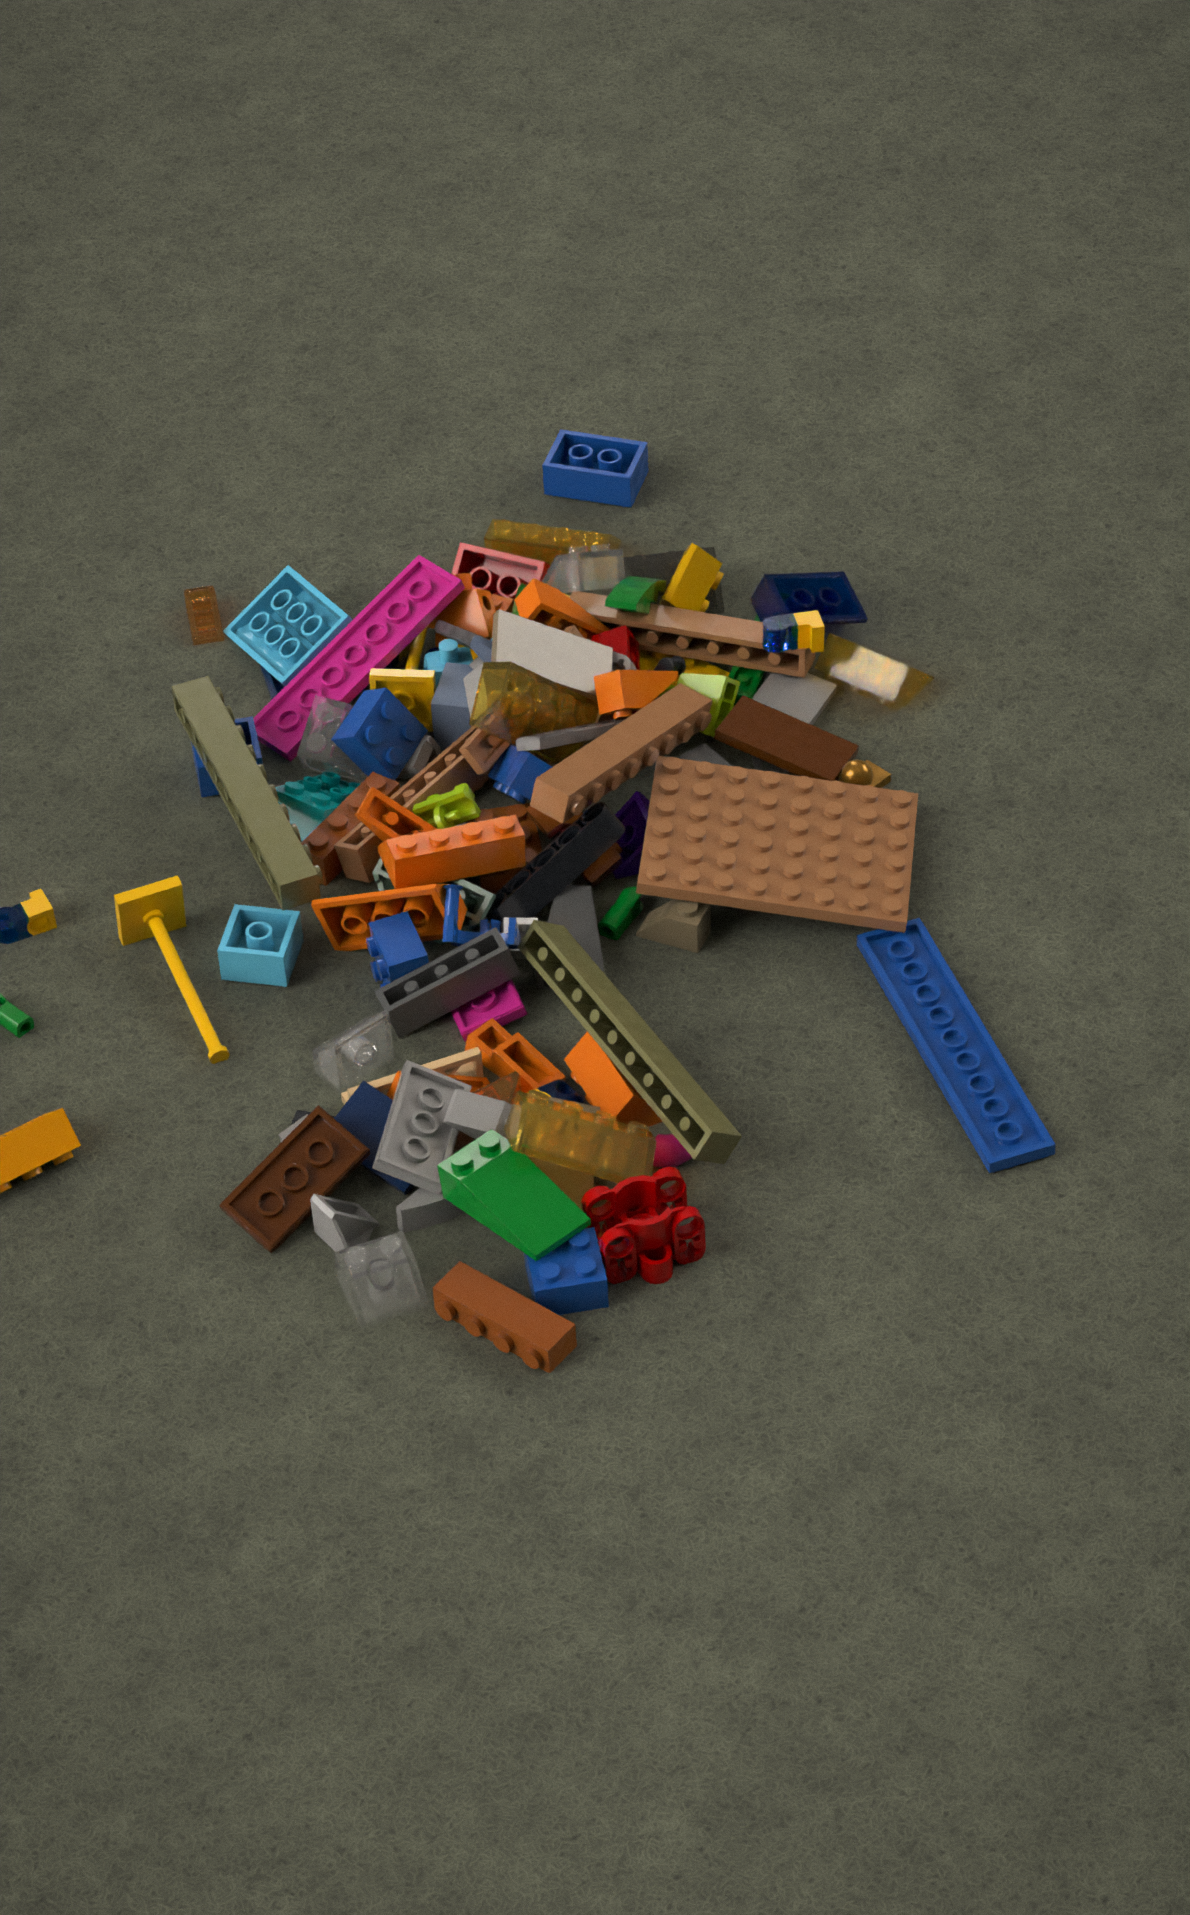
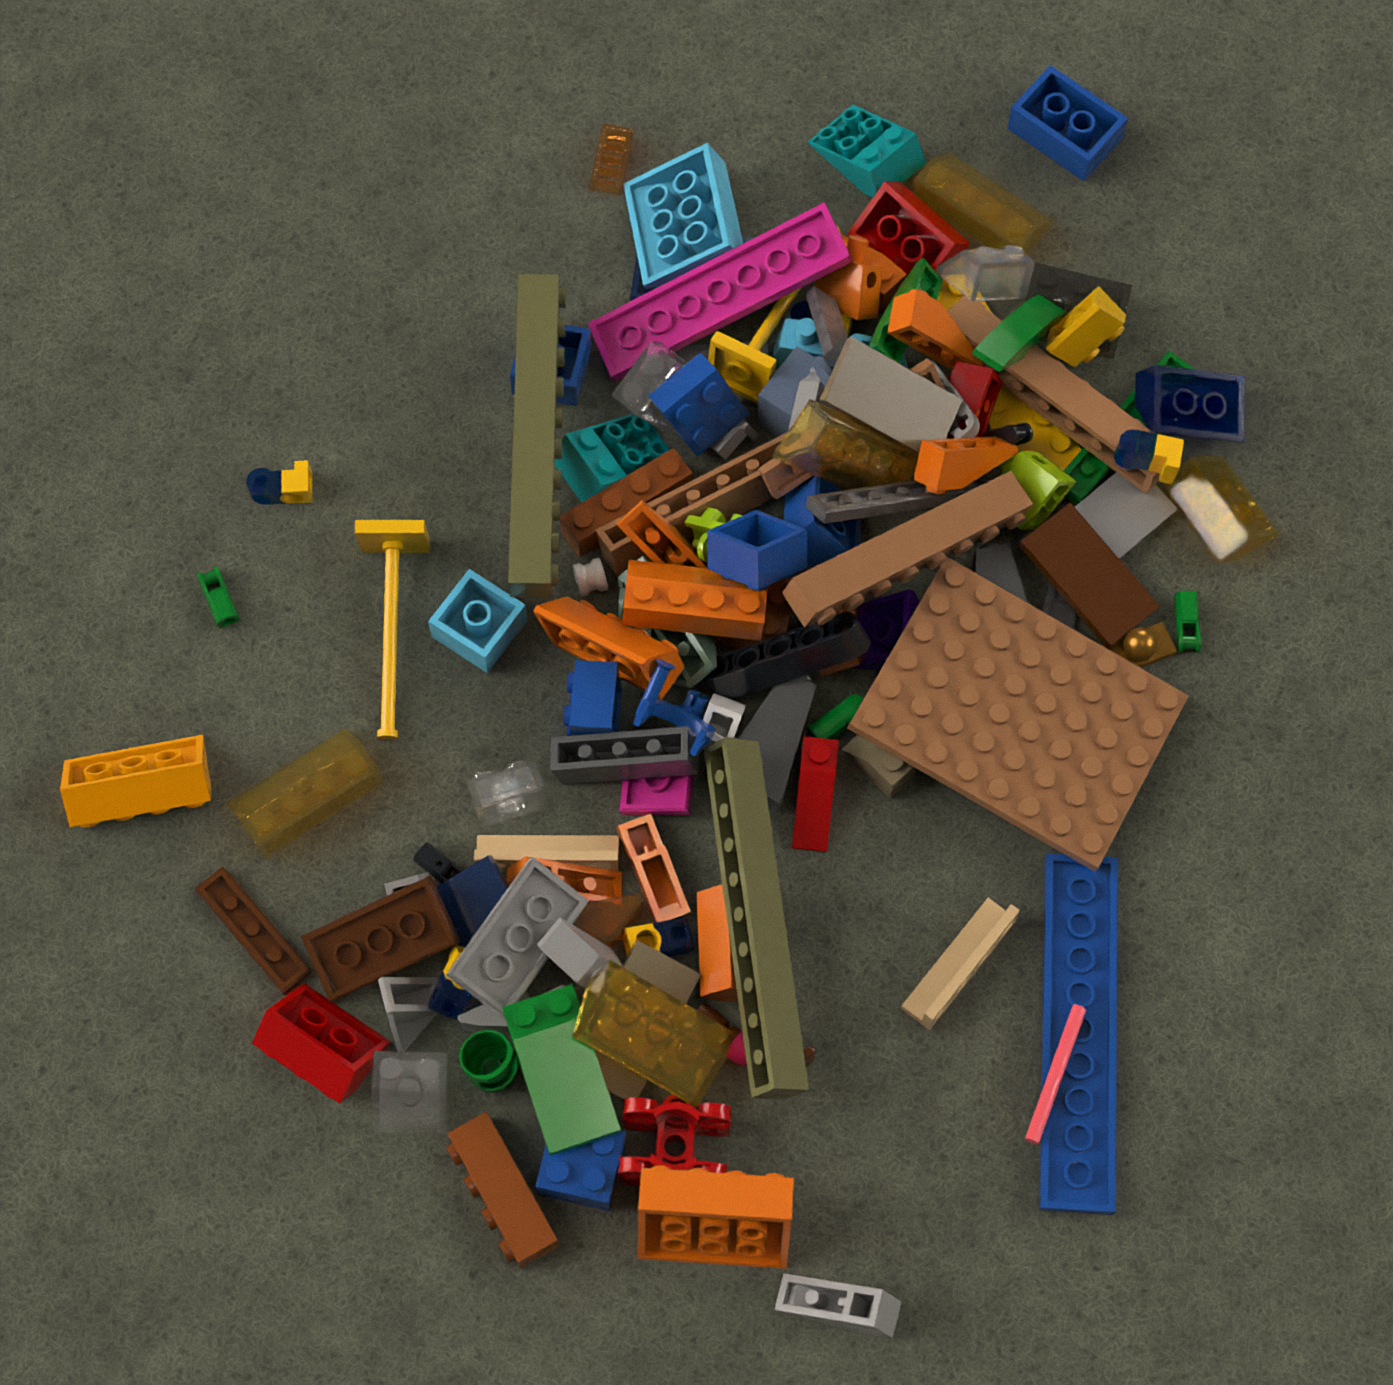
camera: 20 degrees right, 25 degrees up
none -> reddish brown tile [195,866,312,995]
none -> clear yellow slope [227,728,383,859]
none -> red slope [252,983,391,1104]
none -> clear blue leg [428,944,472,1020]
none -> green helmet [459,1030,519,1093]
none -> white wheel [572,558,608,597]
none -> orange slope [638,1166,794,1269]
none -> blue piece [707,510,807,590]
none -> light grey slope [774,1273,901,1339]
none -> red slope [792,736,839,853]
none -> teal slope [808,105,926,198]
none -> tan fence [901,898,1020,1030]
none -> coral bar [1025,1004,1086,1145]
none -> green bar [1174,591,1201,653]

